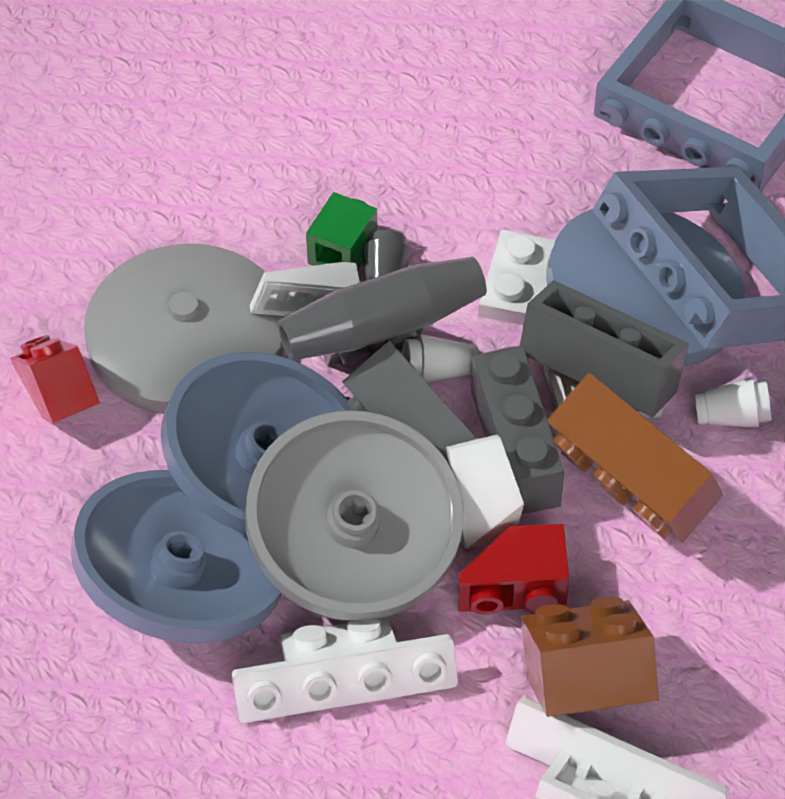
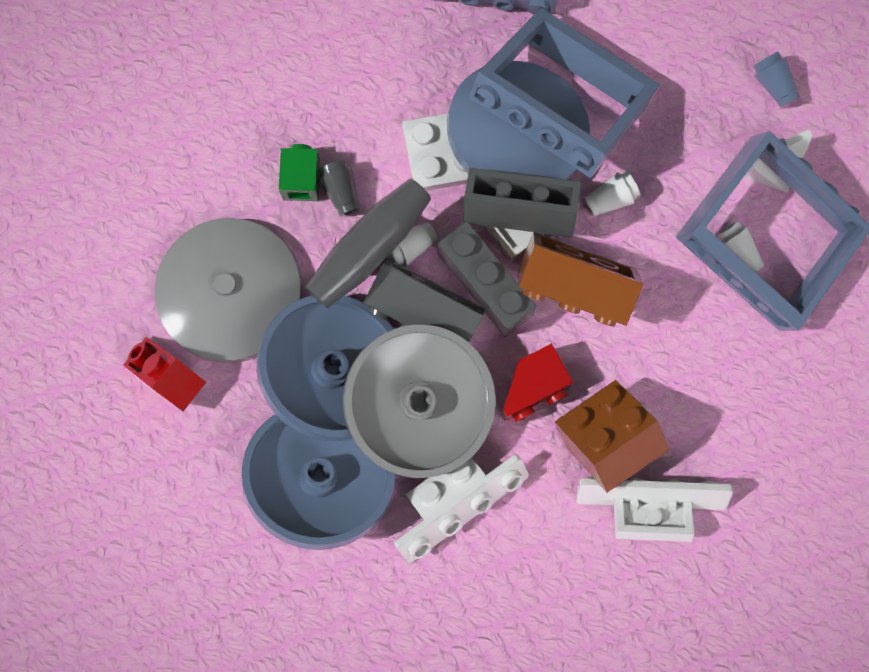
camera: 25 degrees left, 25 degrees up
white slope [250,262,360,316] -> none
white slope [446,435,524,549] -> none

